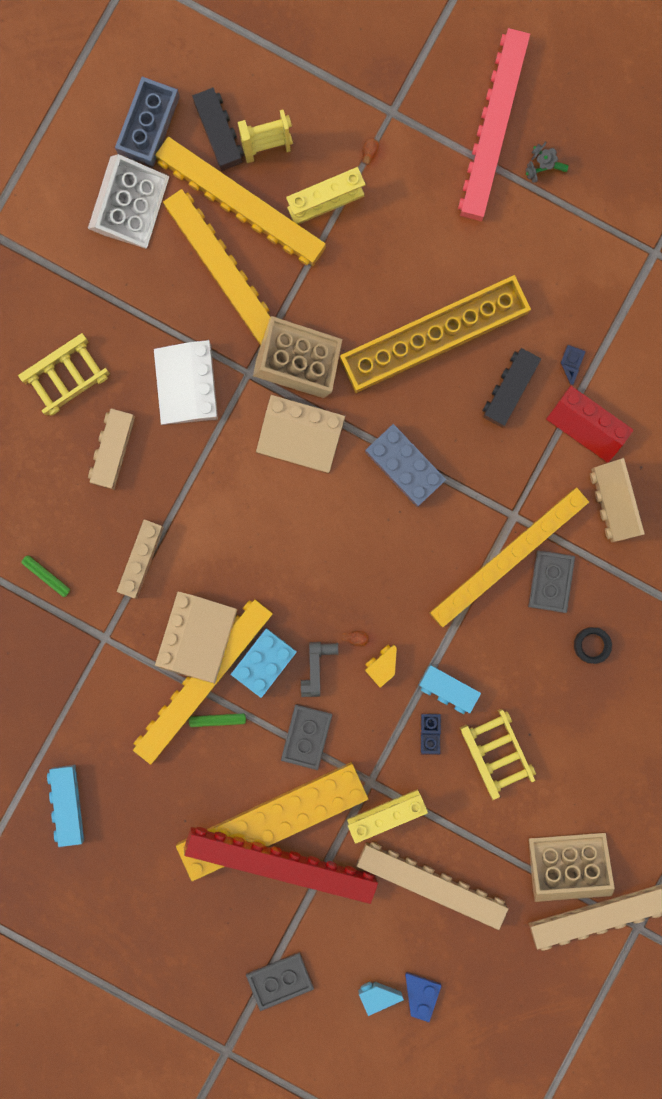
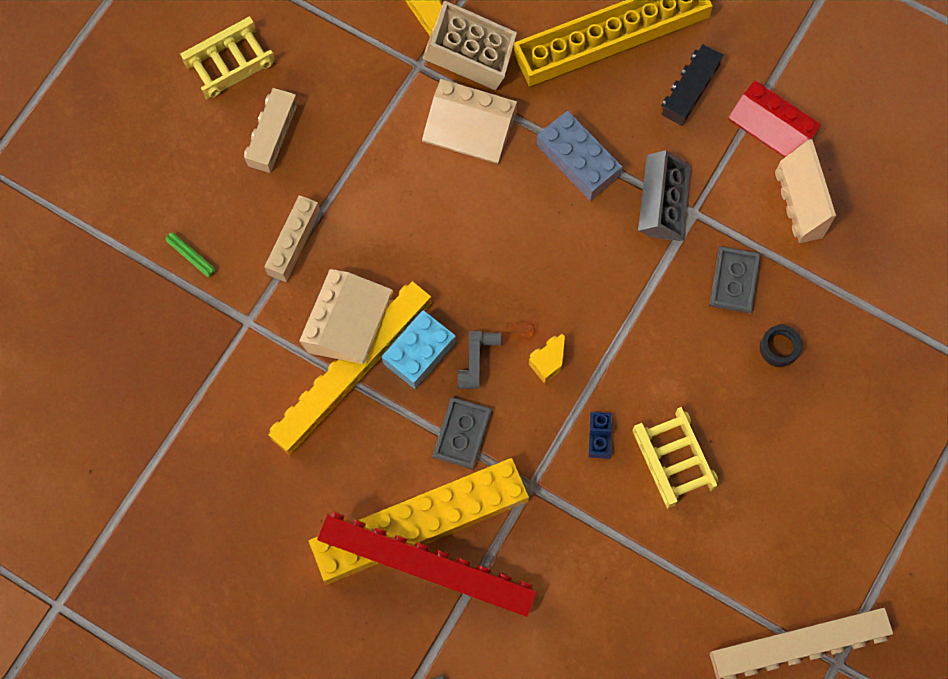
camera: 10 degrees right, 15 degrees down
medium azure brick [47,765,84,847] -> none
white slope [154,340,218,425] -> none
bright green axle [189,713,246,727] -> none
light yellow fence [347,789,428,844] -> none
tan brick [357,842,508,930] -> none
medium azure brick [418,665,481,714] -> none
yellow brick [429,488,589,627] -> none
tan slope [529,833,615,902] -> none
dark blue slope [560,344,586,385] -> none
none -> dark grey slope [638,150,691,241]

